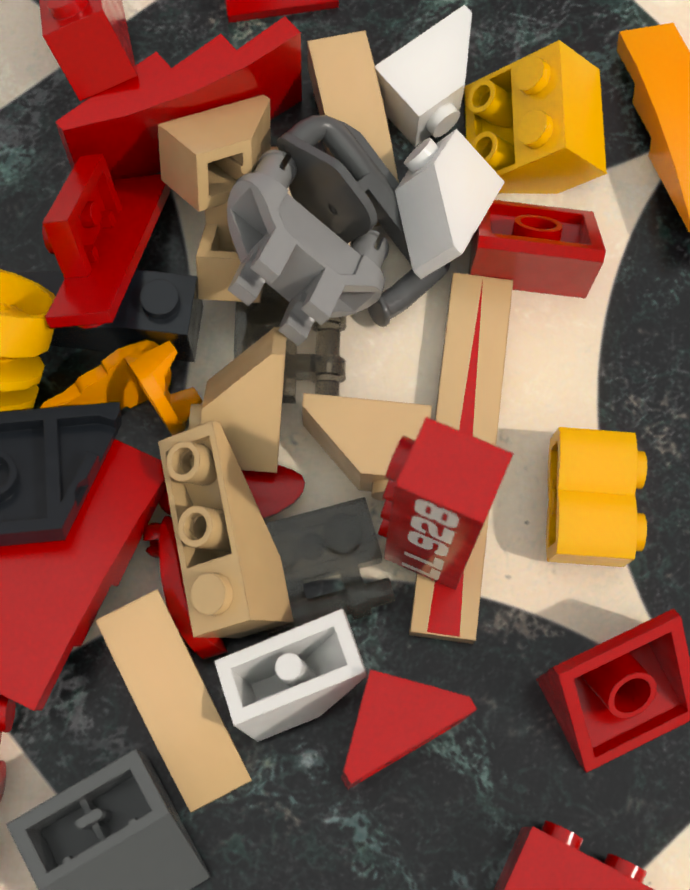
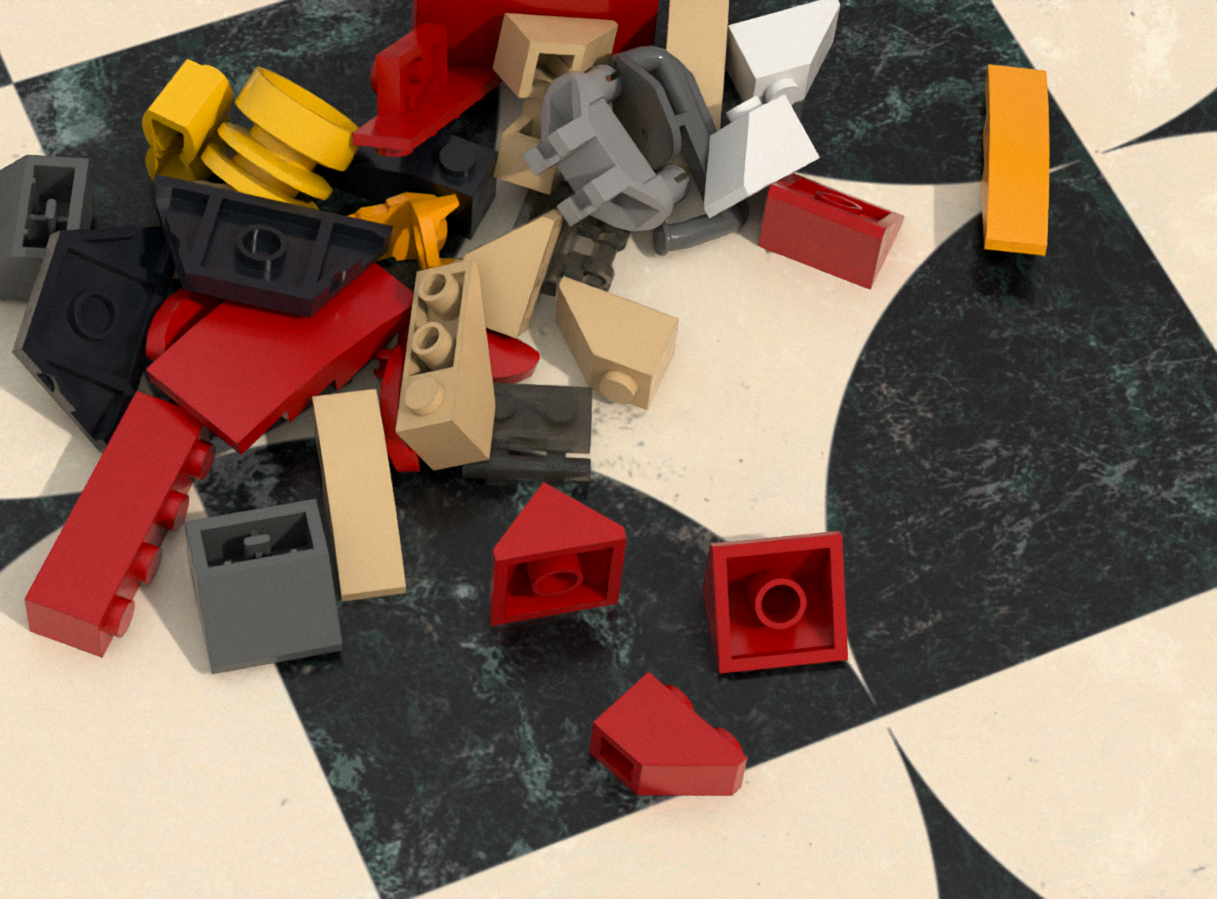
camera: 15 degrees right, 15 degrees down
white slope [214,609,368,742] -> none
red brick [378,417,514,590] -> none
tan tile [409,272,513,644] -> none
yellow slope [464,40,607,194] -> none
yellow brick [546,427,647,567] -> none

